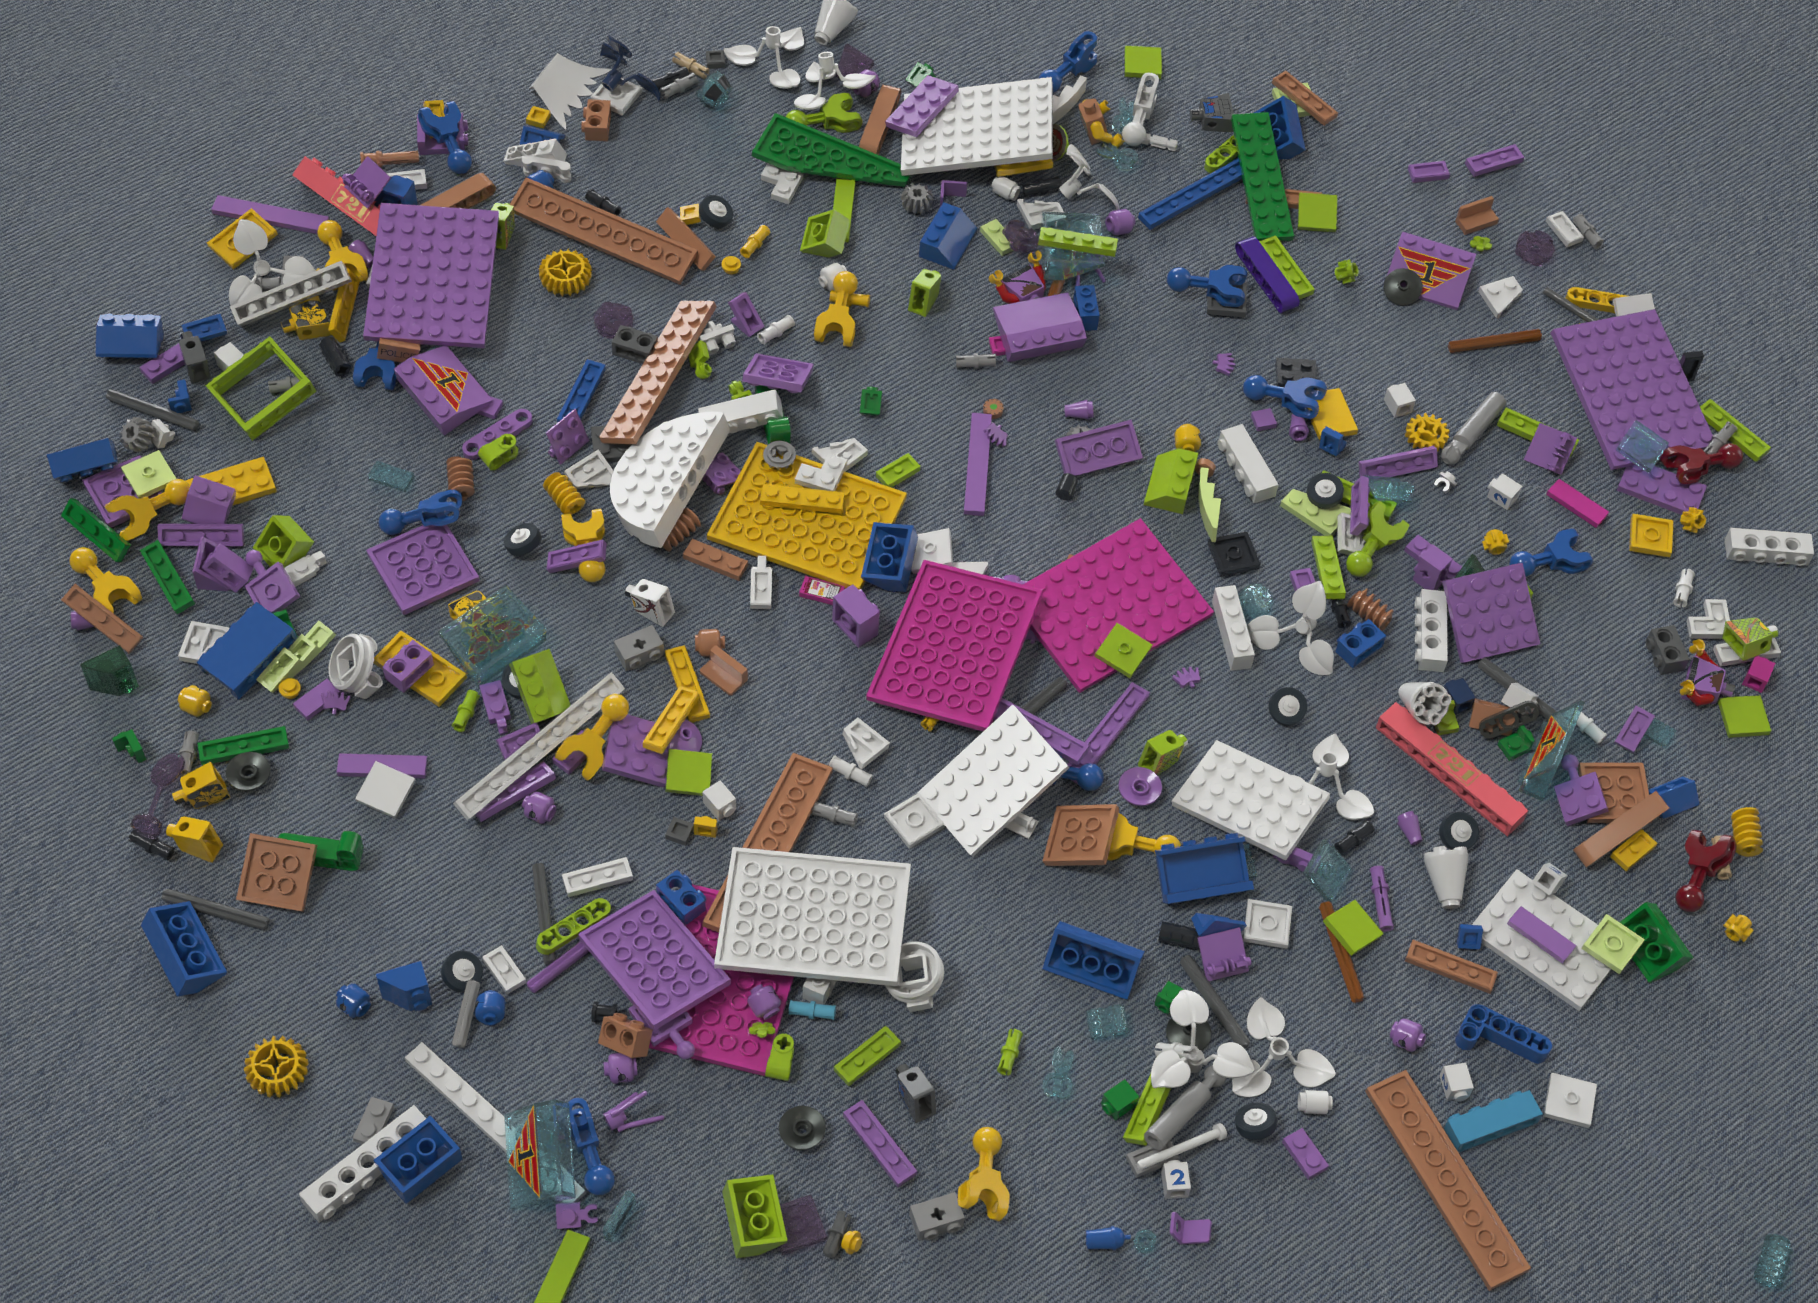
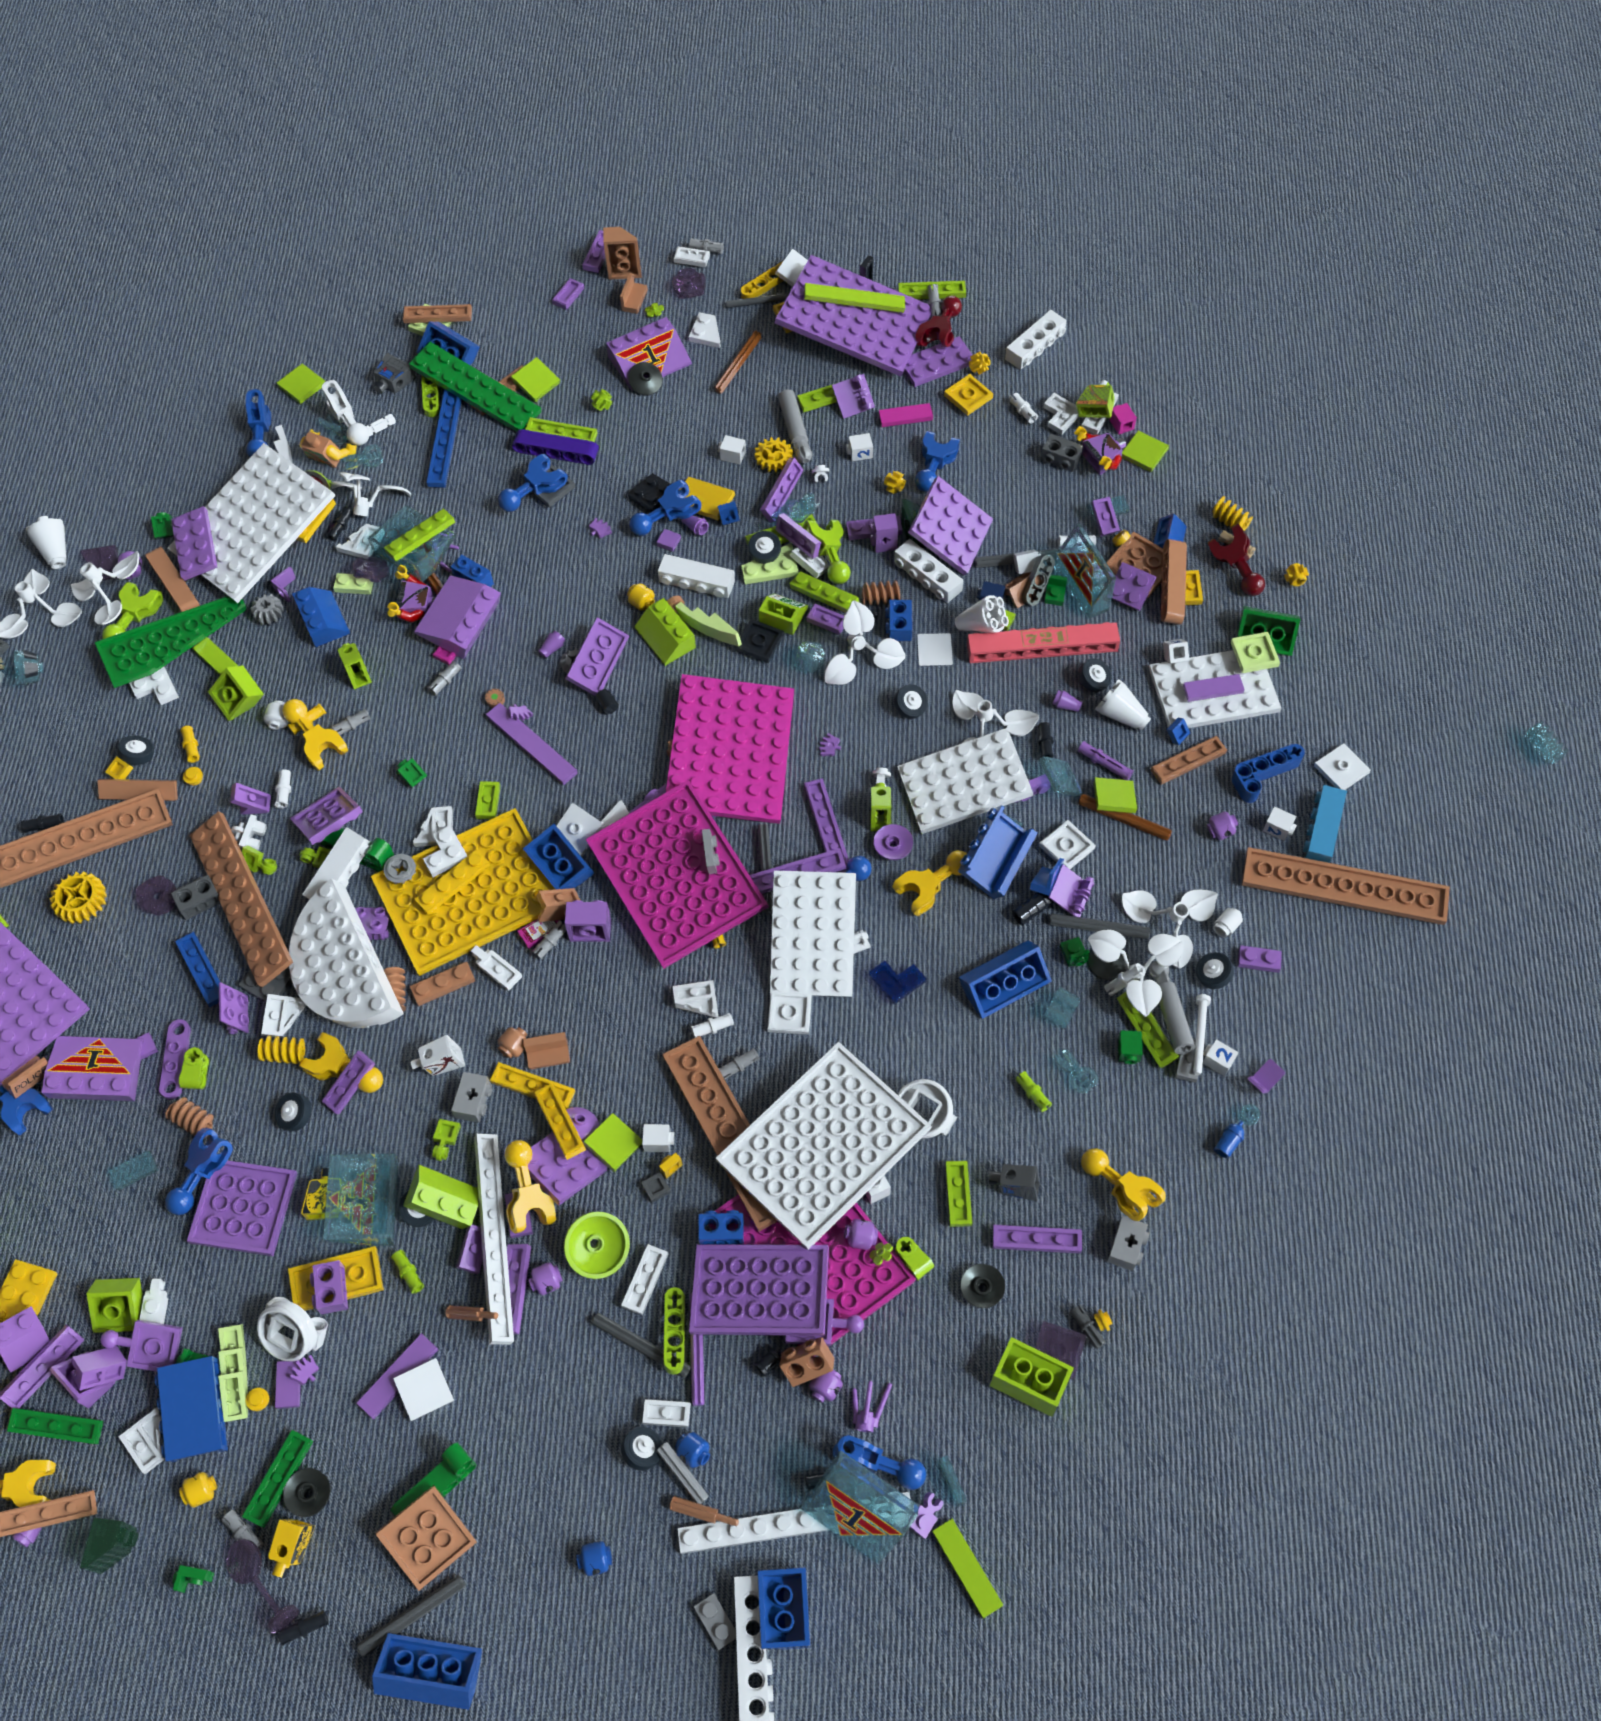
camera: 45 degrees left, 5 degrees up
yellow torso [166,816,223,863] -> none
yellow gear [244,1035,309,1098] -> none
blue slope [376,961,432,1011] -> none
medium lavender plate [479,680,511,735] -> none
medium azure pin [789,1000,836,1020] -> none
white brick [991,176,1021,201] -> none
nougat plate [1043,804,1120,866] -> none
lime plate [1094,623,1153,678] -> none
medium lavender head [1105,209,1135,235] -> none
white brick [1212,585,1255,671] -> none
clear light blue plate [1616,420,1669,473] -> none
none -> light grey pin [331,709,371,735]
none -> lime plate [432,1119,461,1161]
none -> nougat axle [445,1305,499,1321]
none -> light grey pin [532,921,567,959]
none -> nougat panel [536,888,581,922]
none -> lime dish [564,1211,630,1279]
none -> nougat slope [603,227,642,280]
none -> nougat axle [670,1496,739,1526]
none -> light grey plate [702,829,720,874]
none -> lime slope [759,593,808,635]
none -> lime tile [804,283,905,313]
none -> clear blue plate [869,961,927,1005]
none -> white plate [872,768,891,784]
none -> white sticker [917,633,953,666]
none -> yellow tile [1112,530,1131,547]

